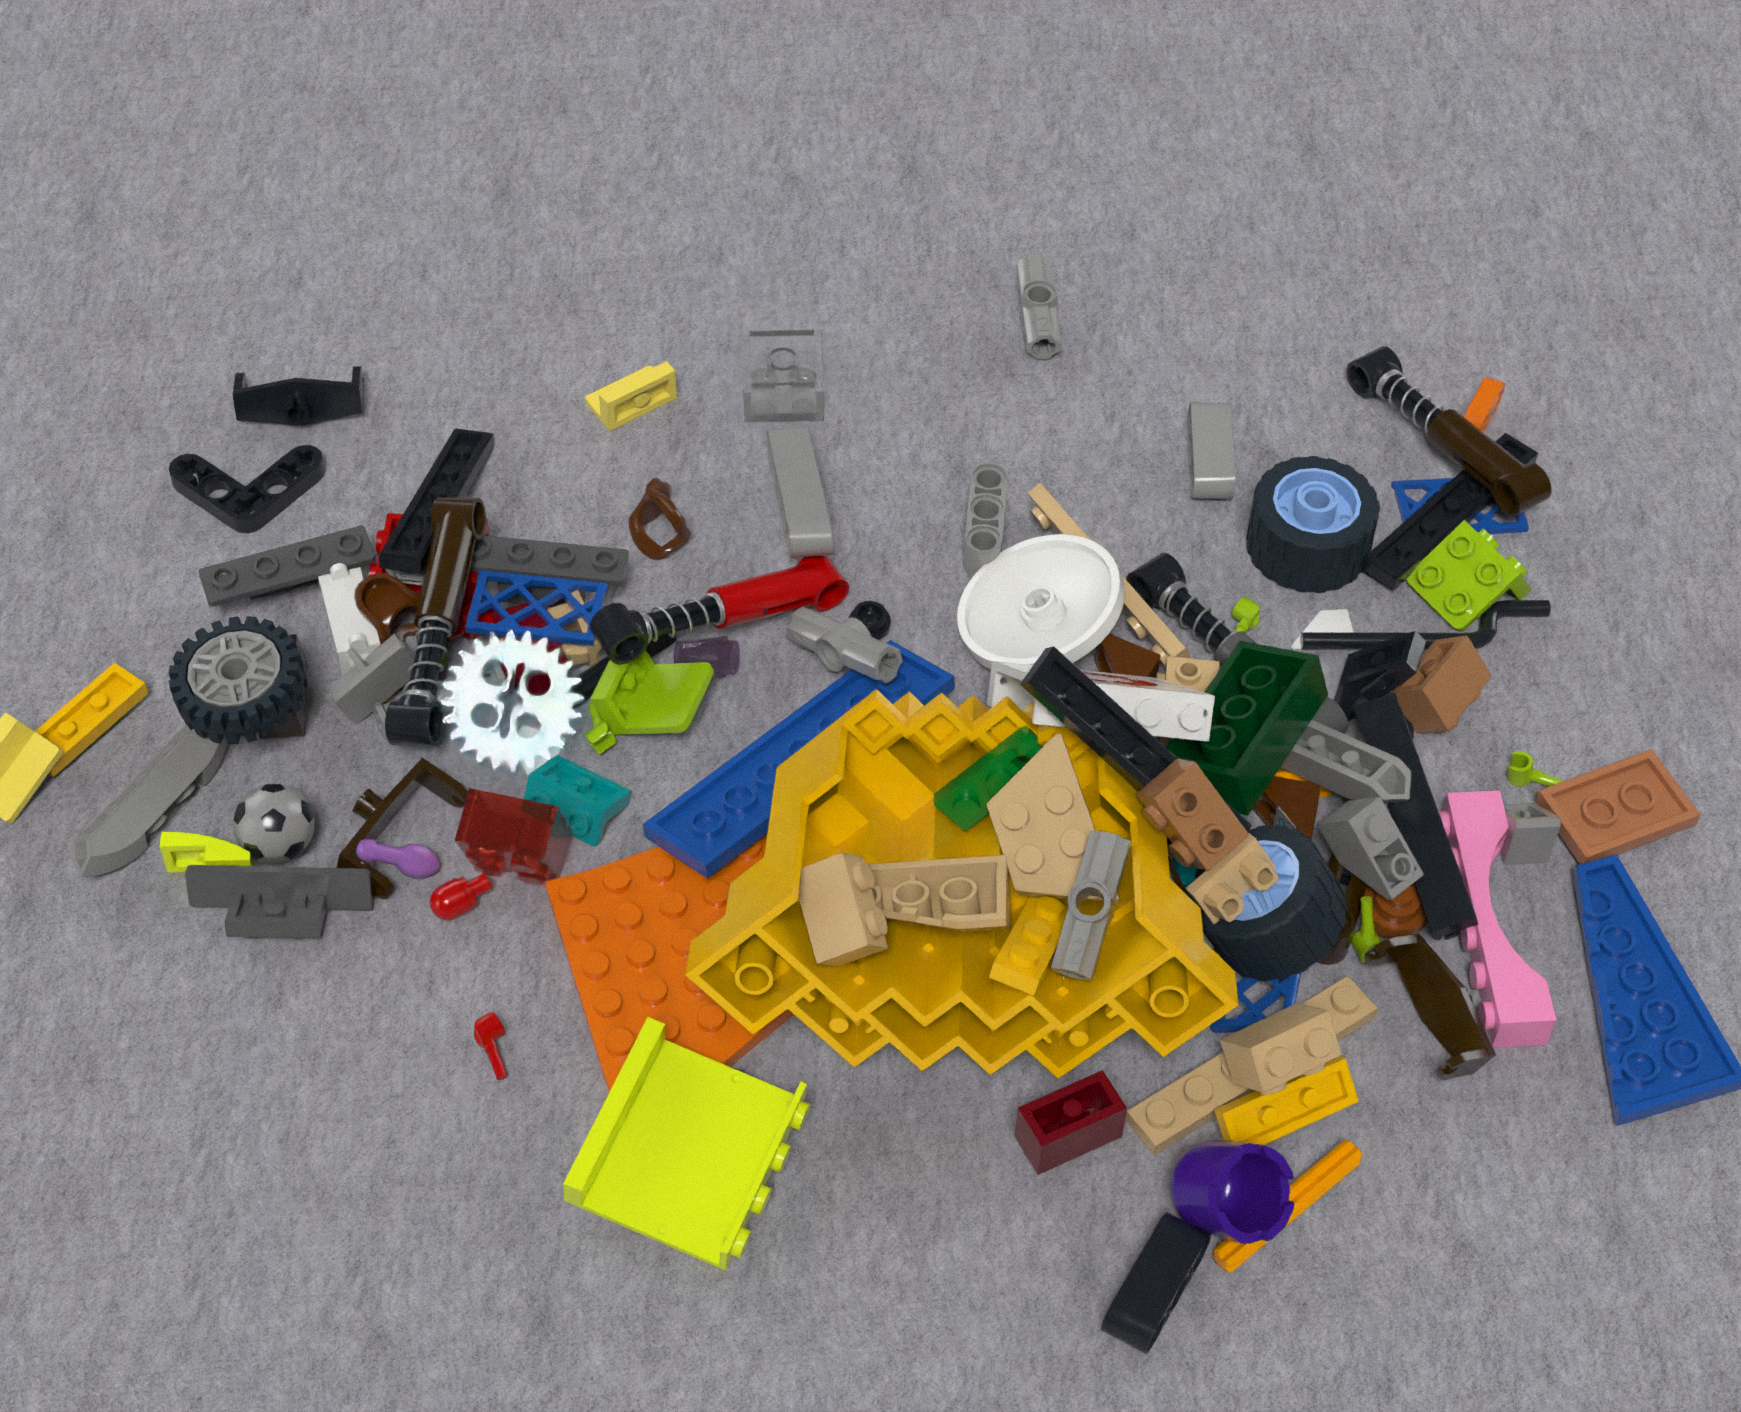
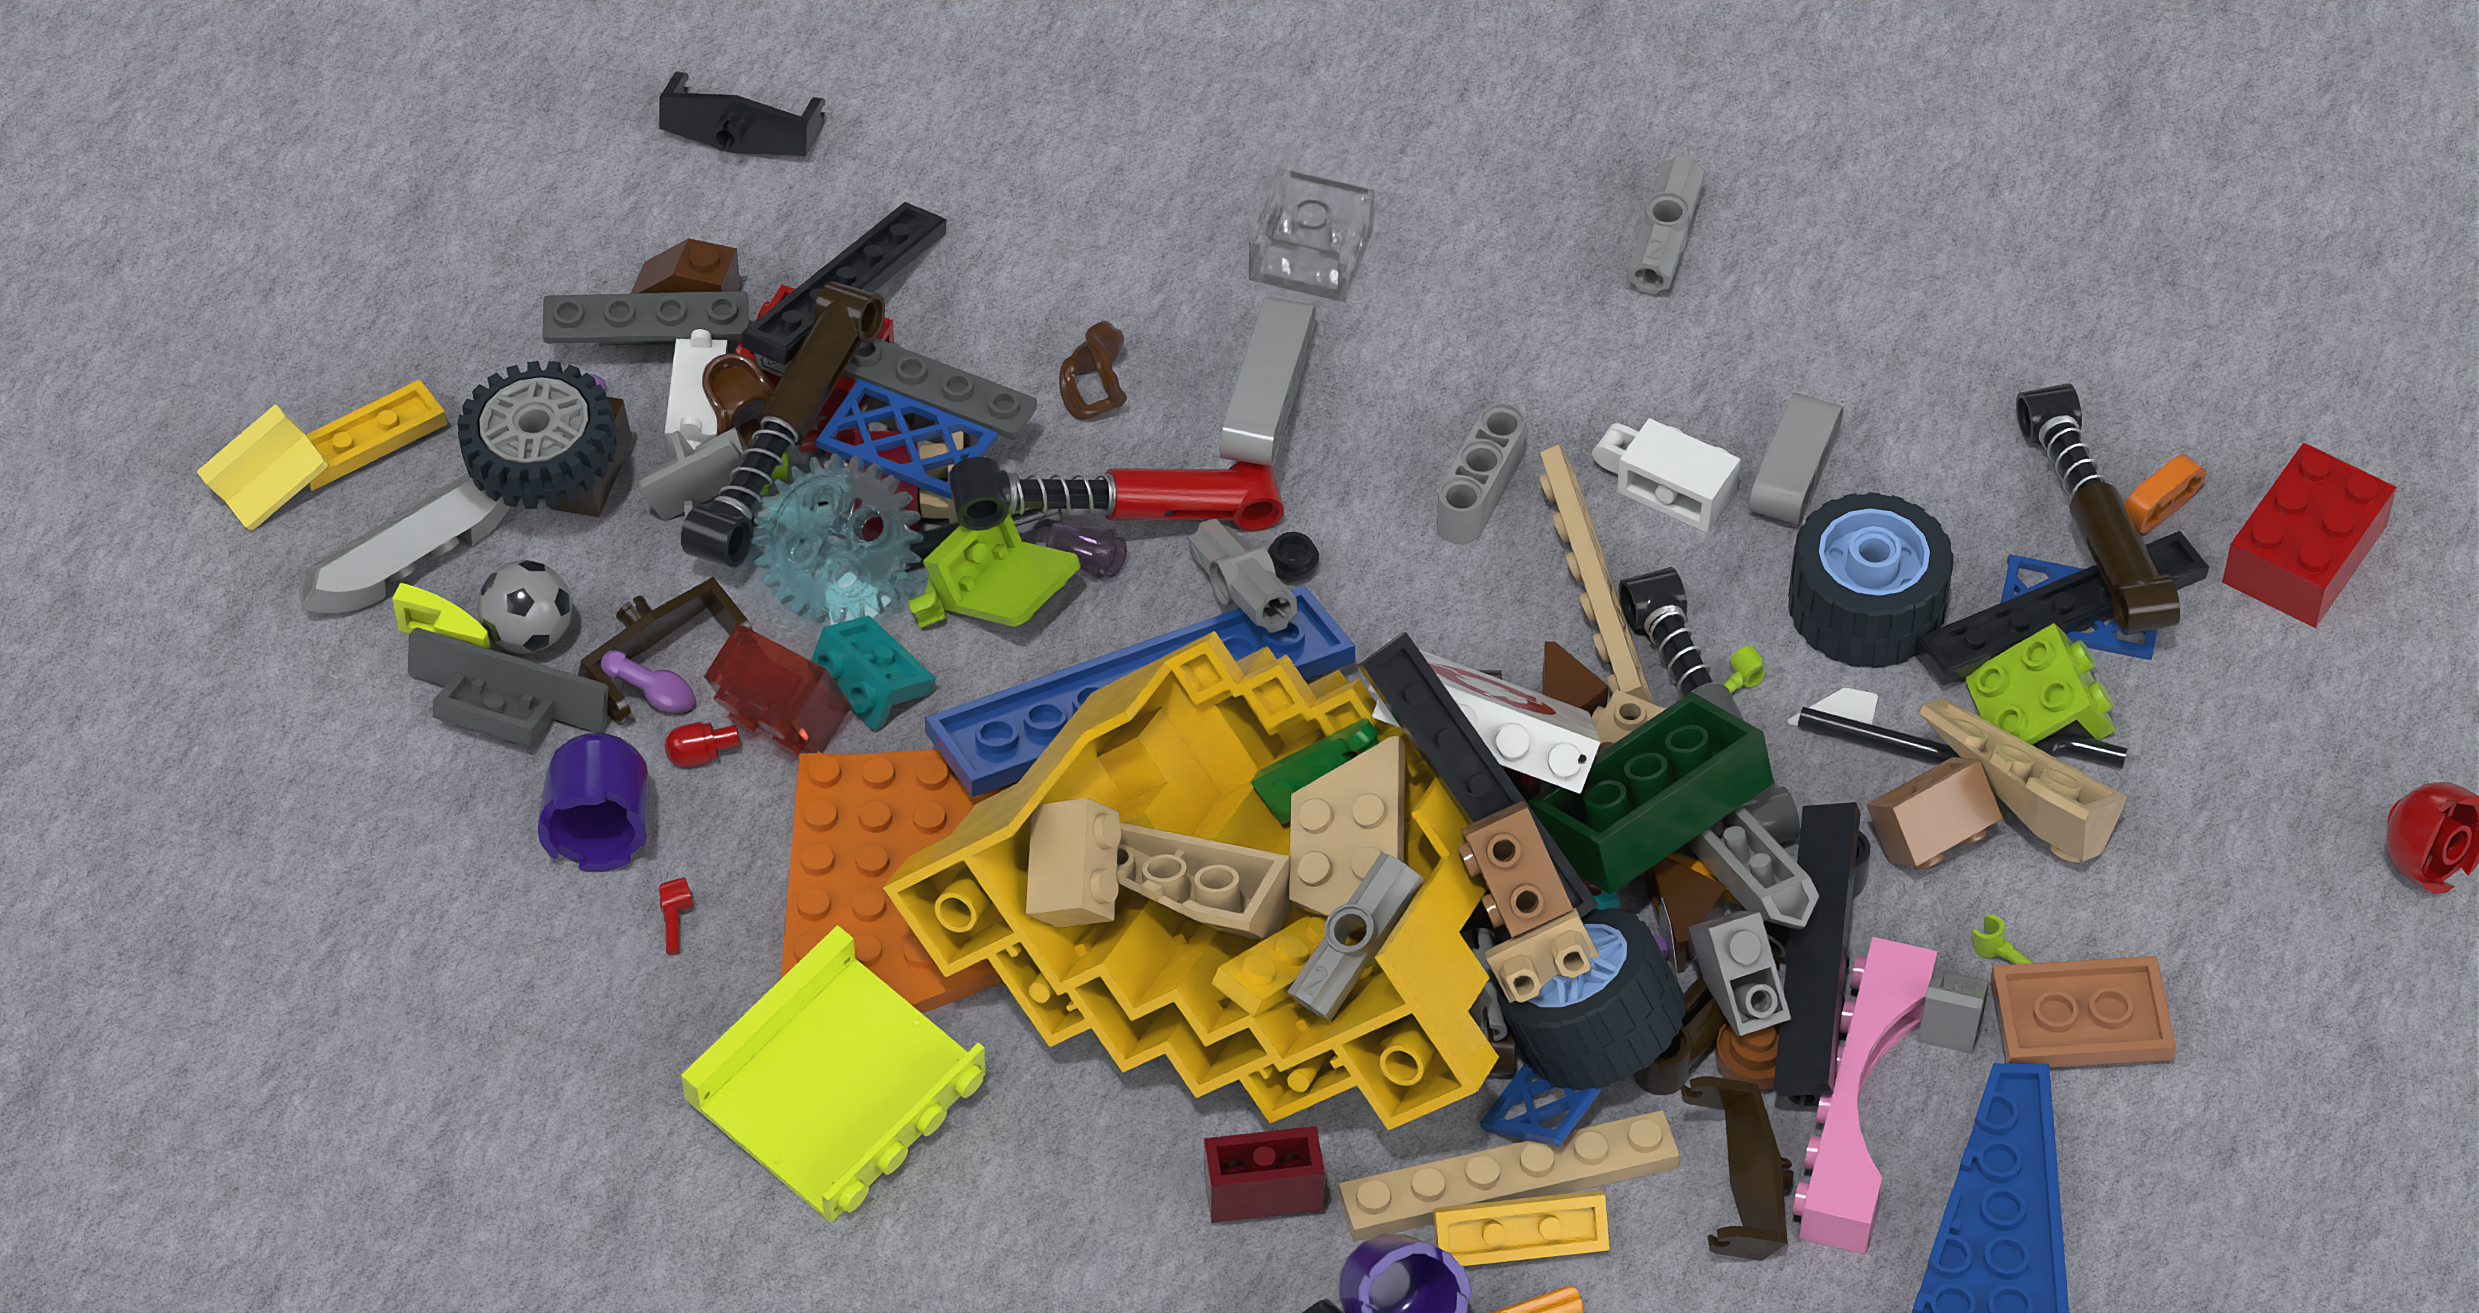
camera: 20 degrees right, 0 degrees up
black beam [168,445,325,534] -> none
light yellow panel [585,361,677,431] -> none
white dish [957,534,1125,670] -> none
tan brick [1220,1003,1342,1095] -> none
black wing [1334,631,1426,722] -> none
lime hand [1352,896,1382,963] -> none
none -> dark purple cylinder [537,733,649,871]
none -> reddish brown slope [630,238,741,294]
none -> white brick [1592,418,1741,533]
none -> tan wedge [1919,698,2128,862]
none -> red brick [2222,442,2397,628]

